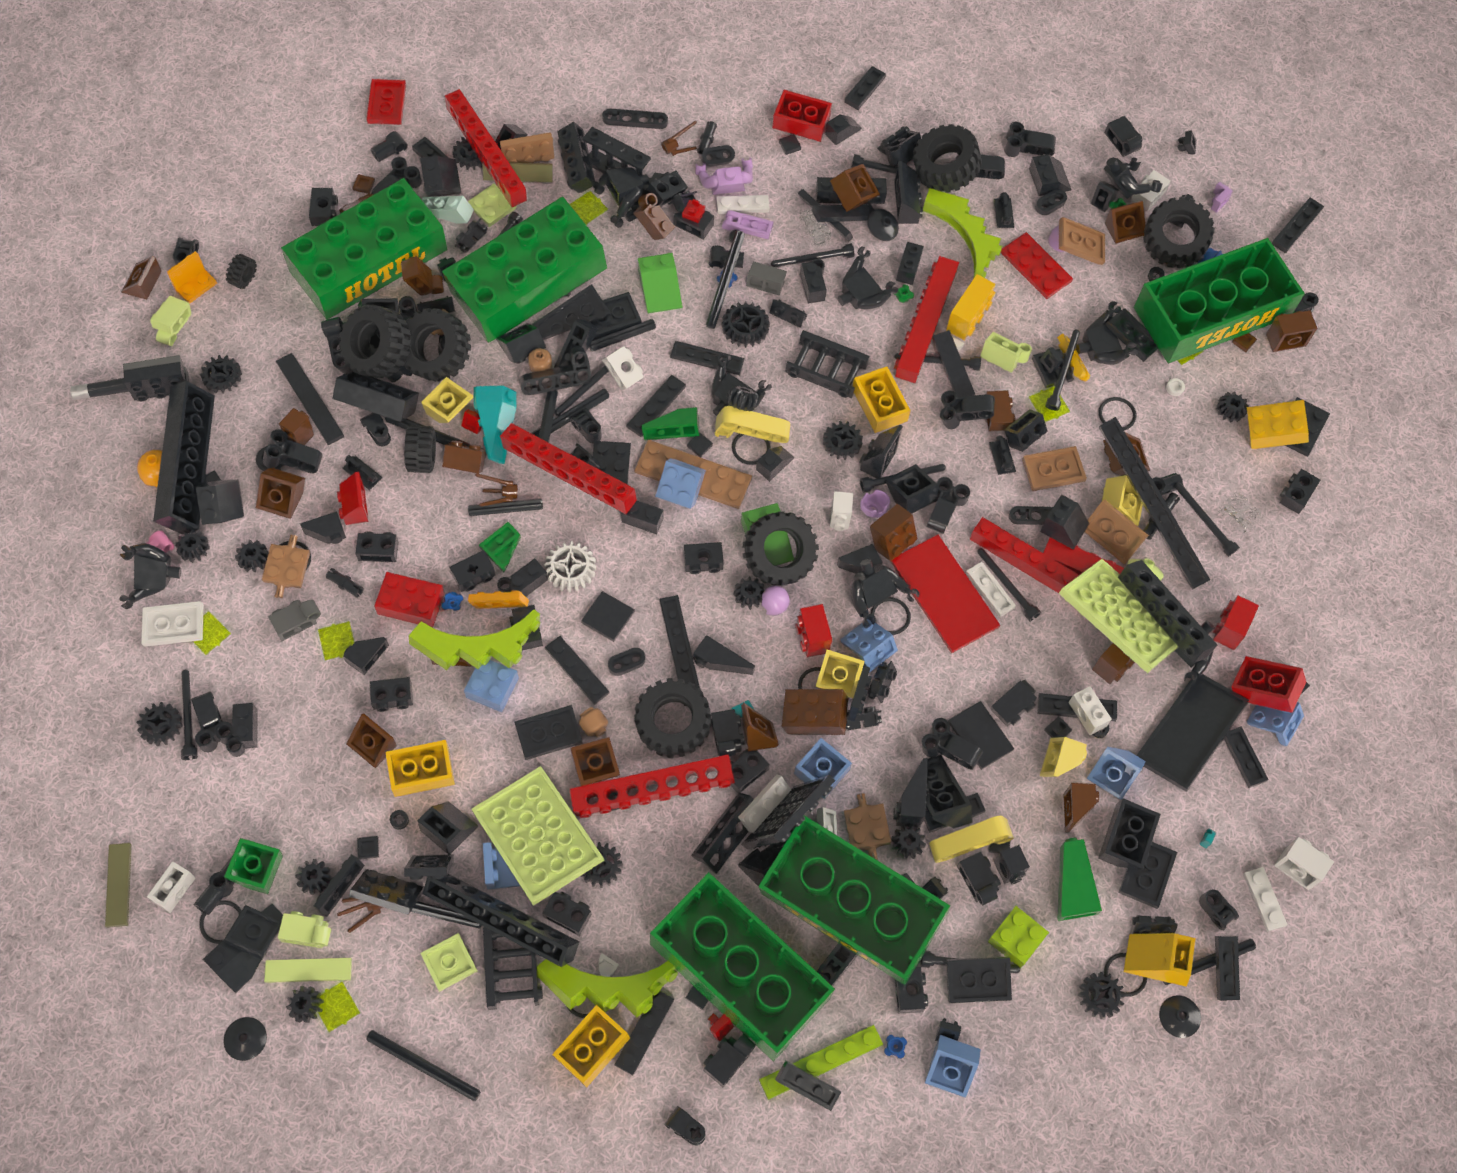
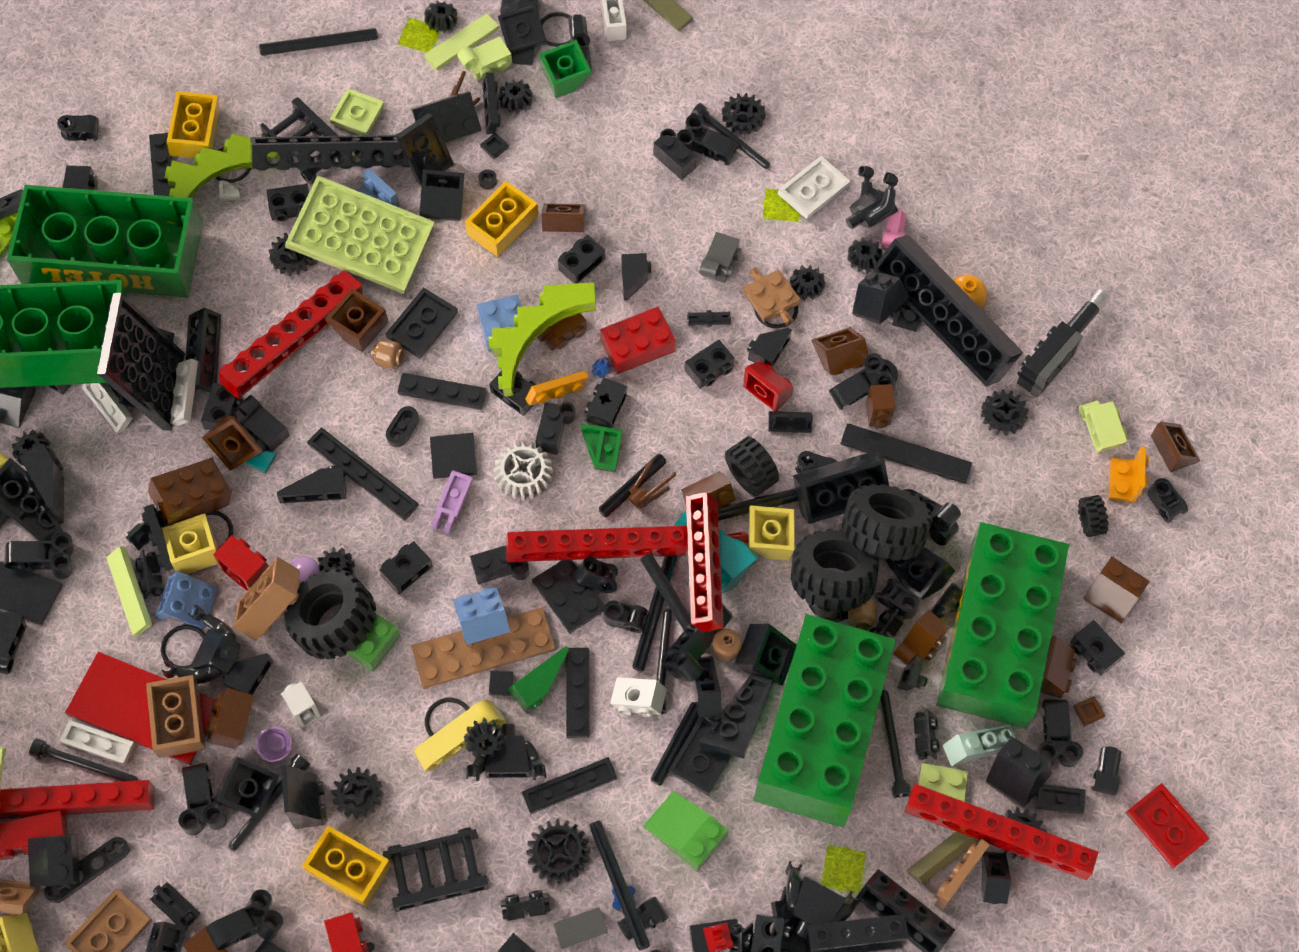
camera: 145 degrees right, 0 degrees up
clear neon green piece [318,621,355,661] -> none
reddish brown hinge [633,193,675,240] -> none
black tyre [634,678,711,758] -> none
black slope [756,446,795,482] -> none
medium blue brick [794,738,852,799] -> none
medium nougat plate [844,793,891,860] -> none
none -> yellowish green tile [106,546,152,636]
none -> medium nougat brick [146,675,206,758]
none -> medium nougat brick [233,556,300,641]
none -> lavender hinge [431,470,474,534]
none -> red brick [686,492,724,632]
none -> black plate [930,583,962,619]
none -> reddish brown slope [1083,556,1150,624]

